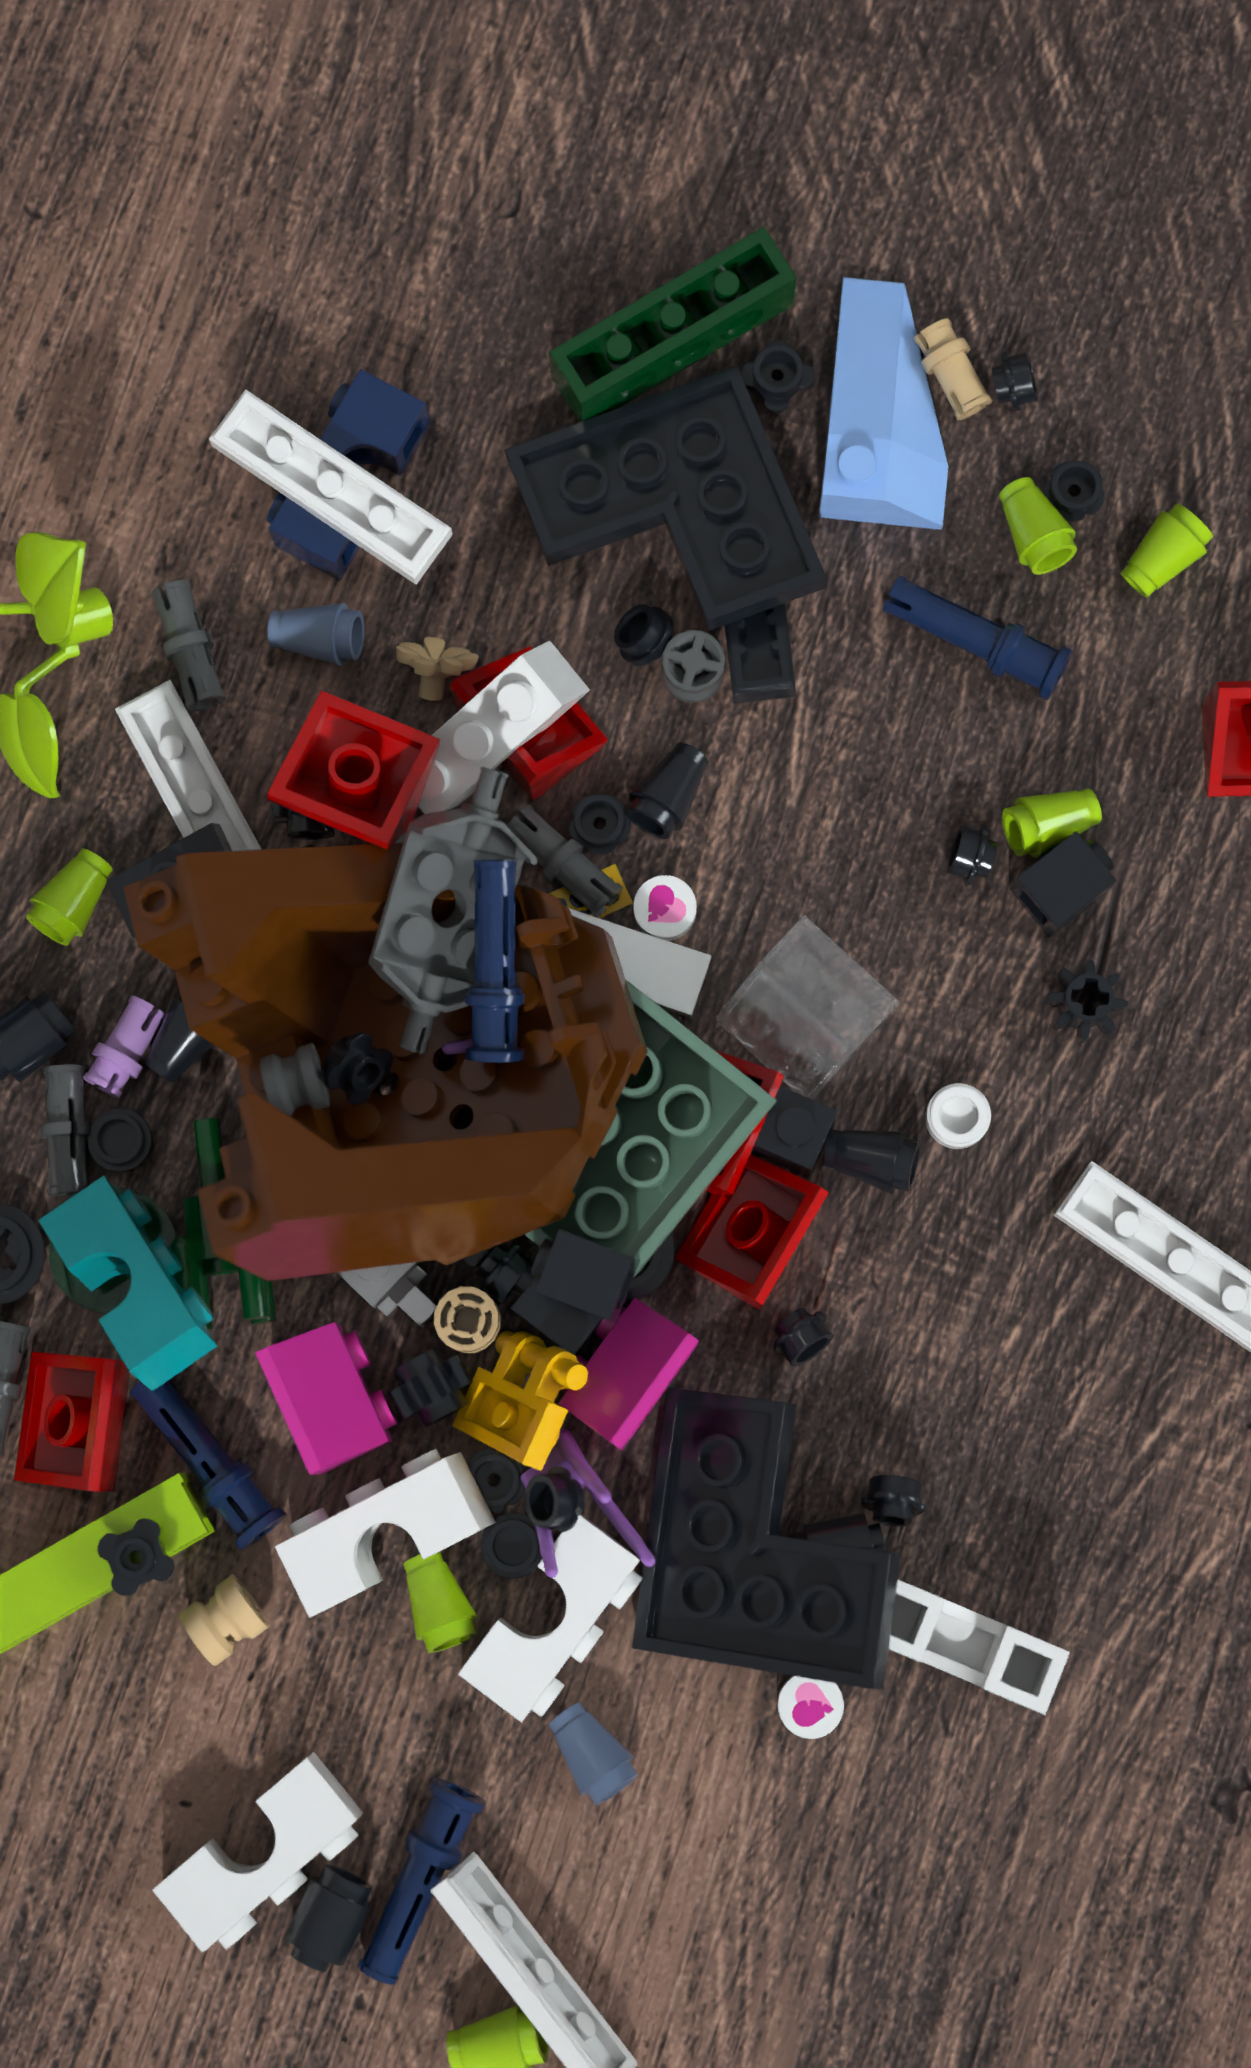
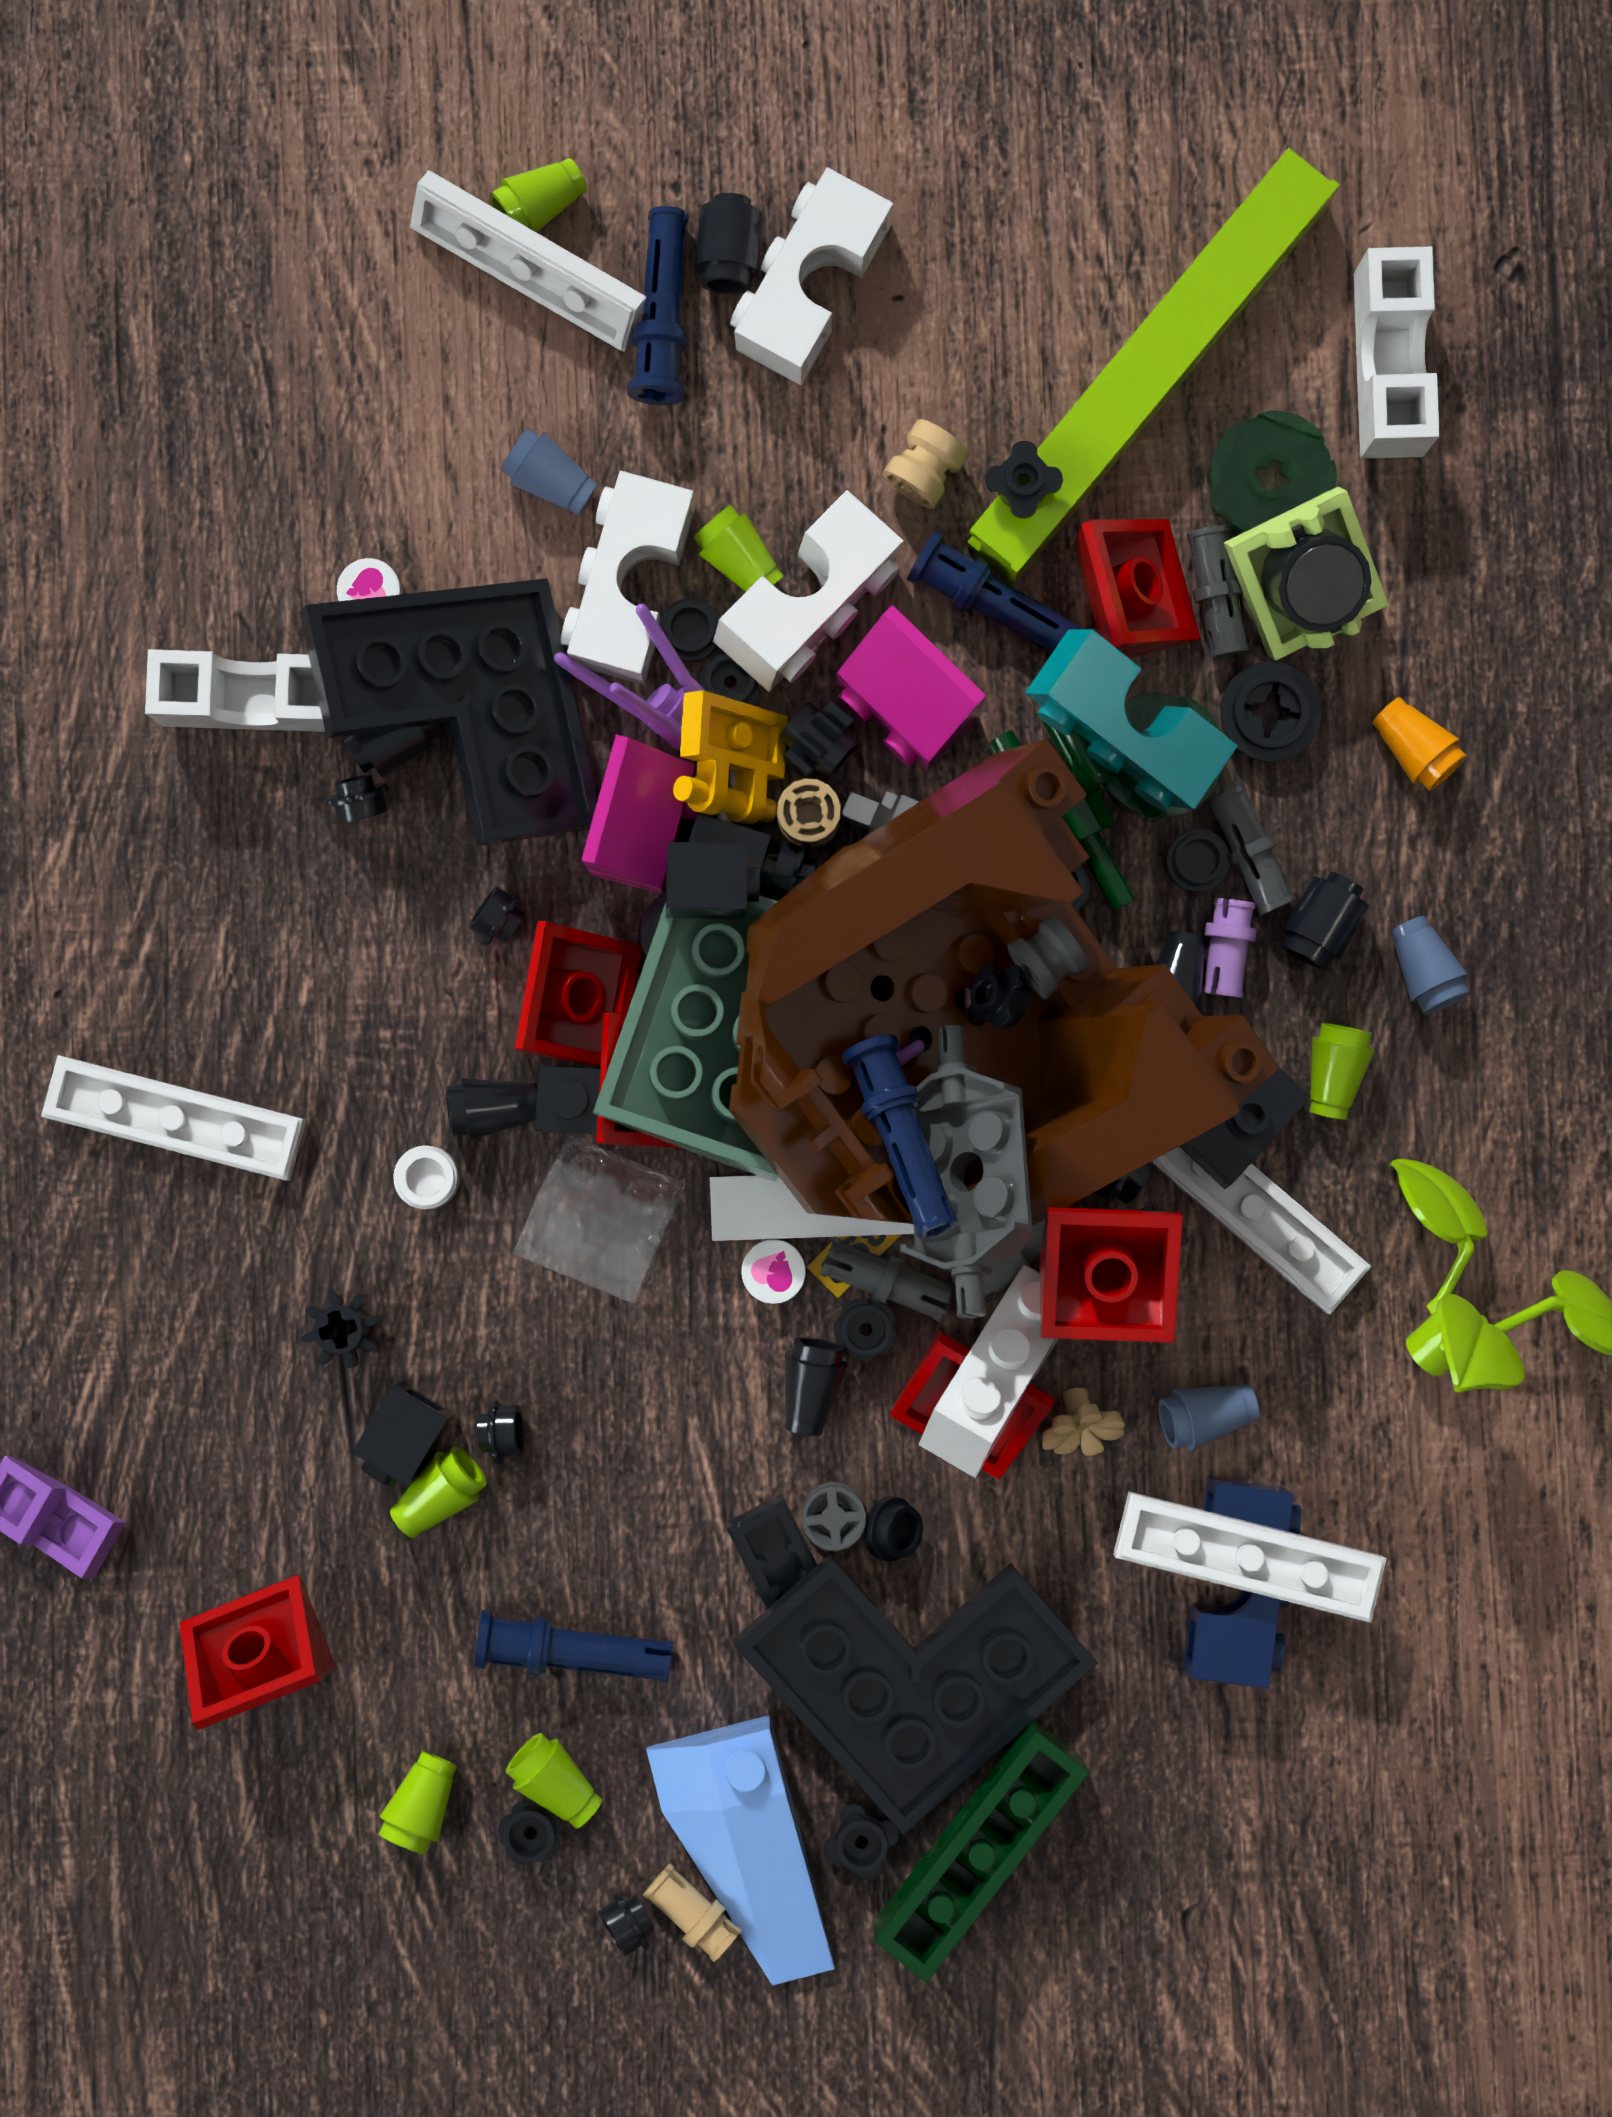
camera: 160 degrees right, 5 degrees up
dark grey pin [152,580,226,711] -> none
black plate [525,1466,585,1532] -> none

